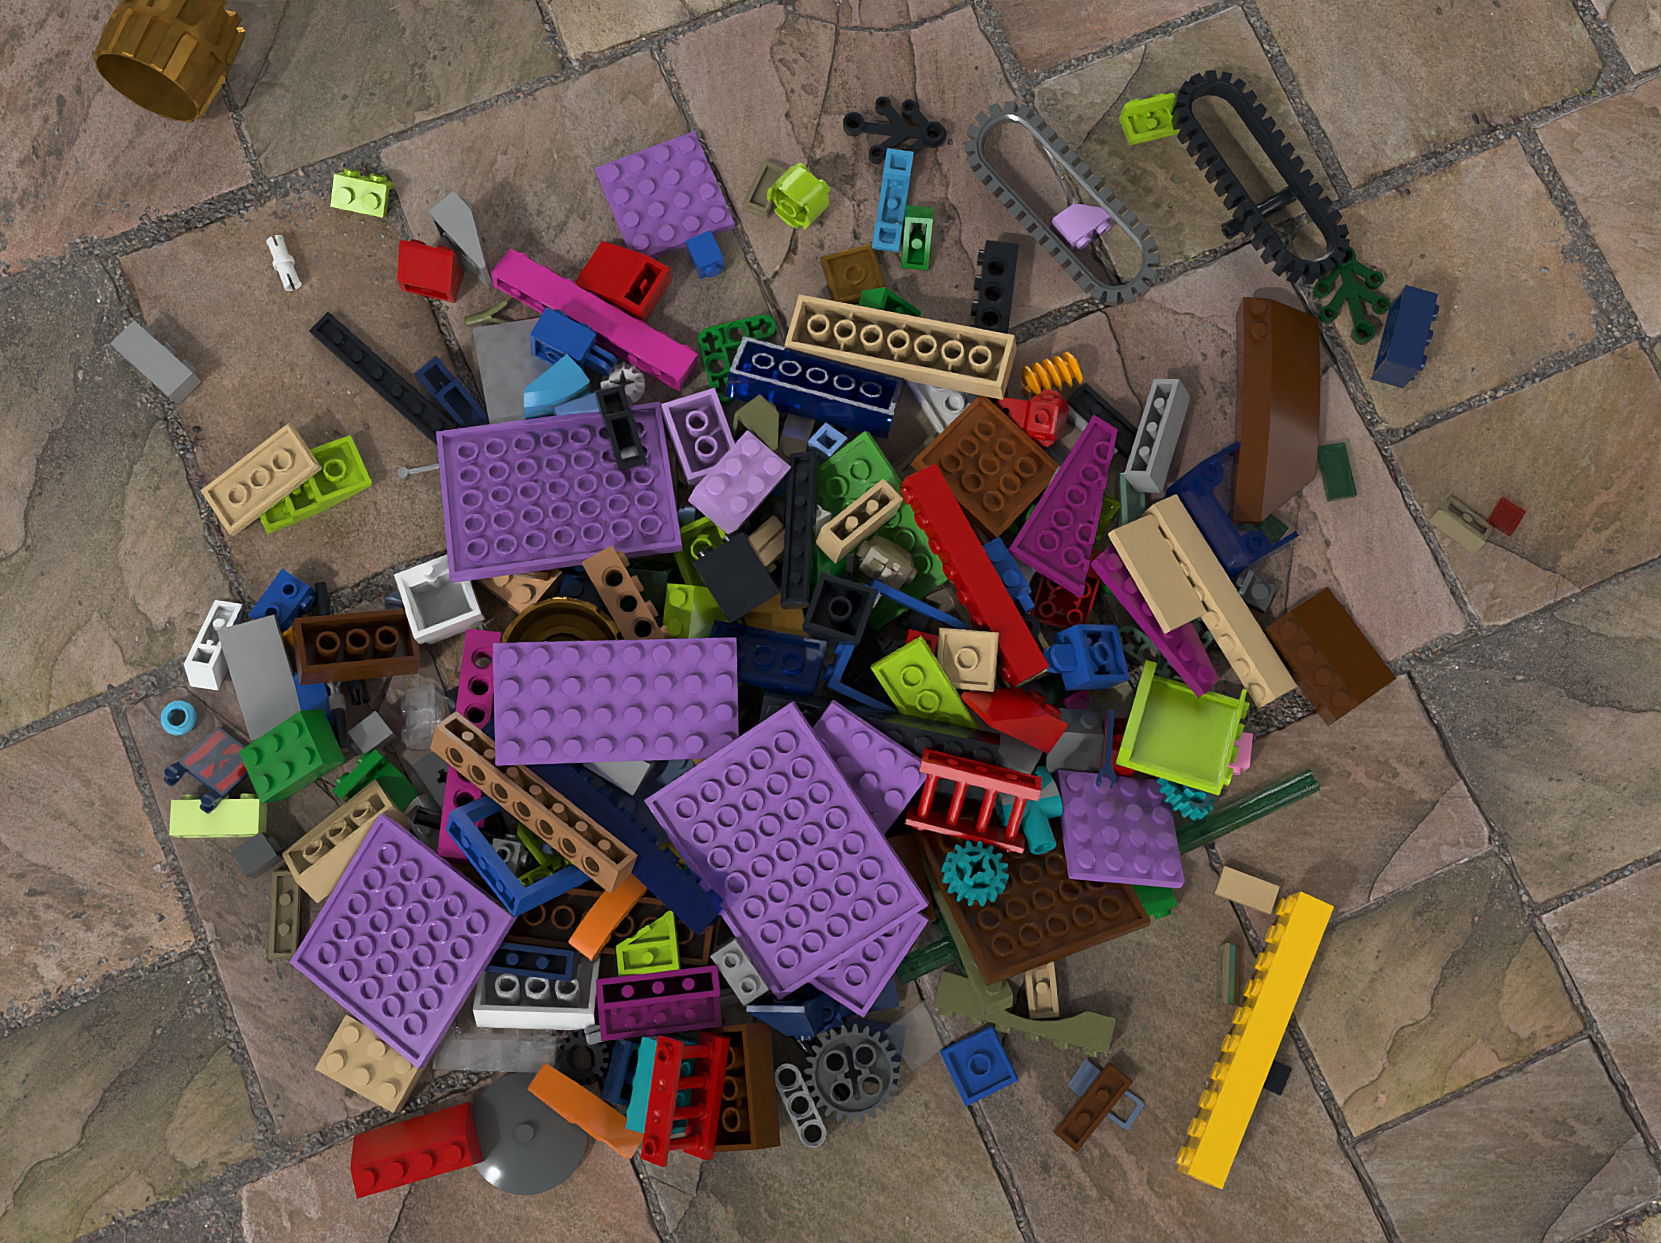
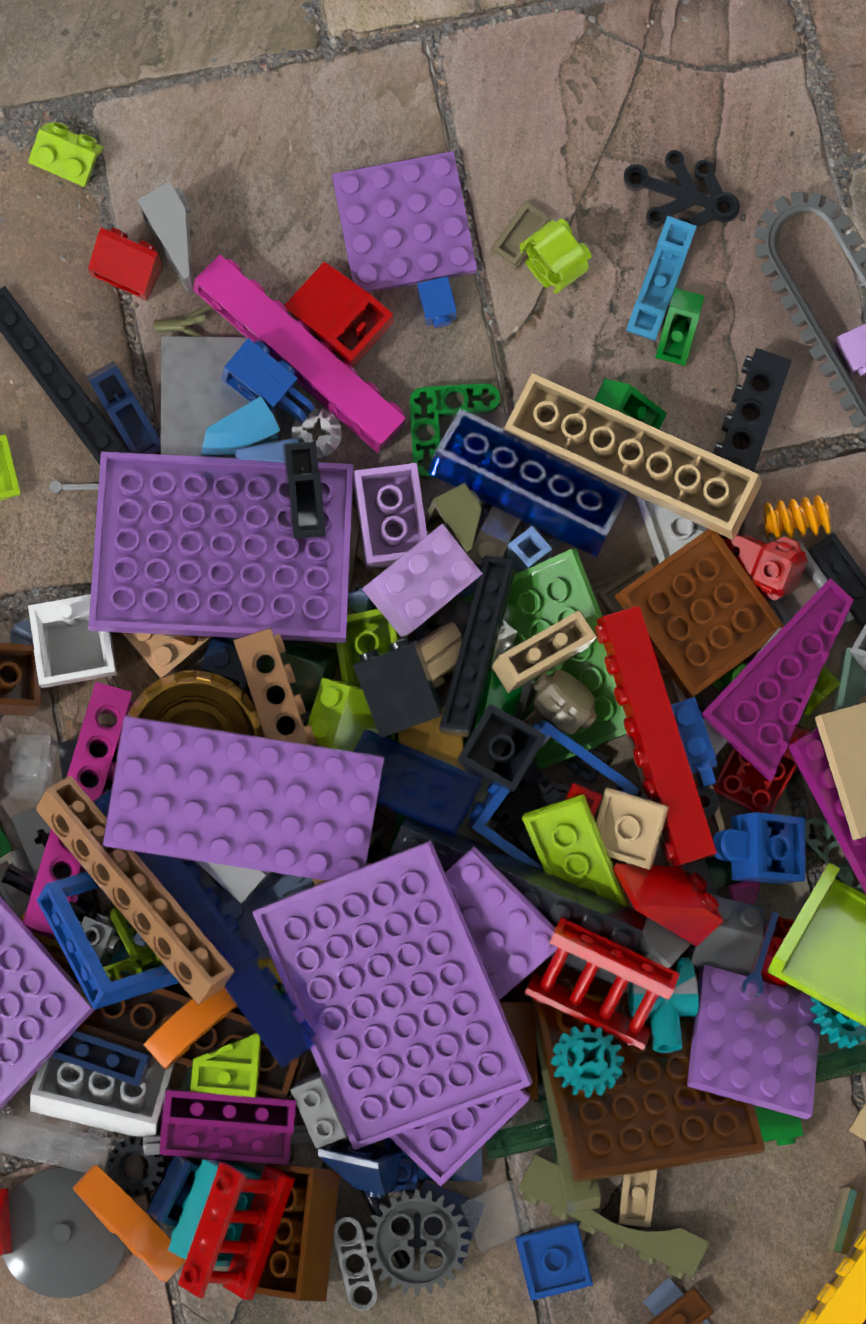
camera: 15 degrees right, 5 degrees up
pearl gold tile [820,243,886,305] -> none

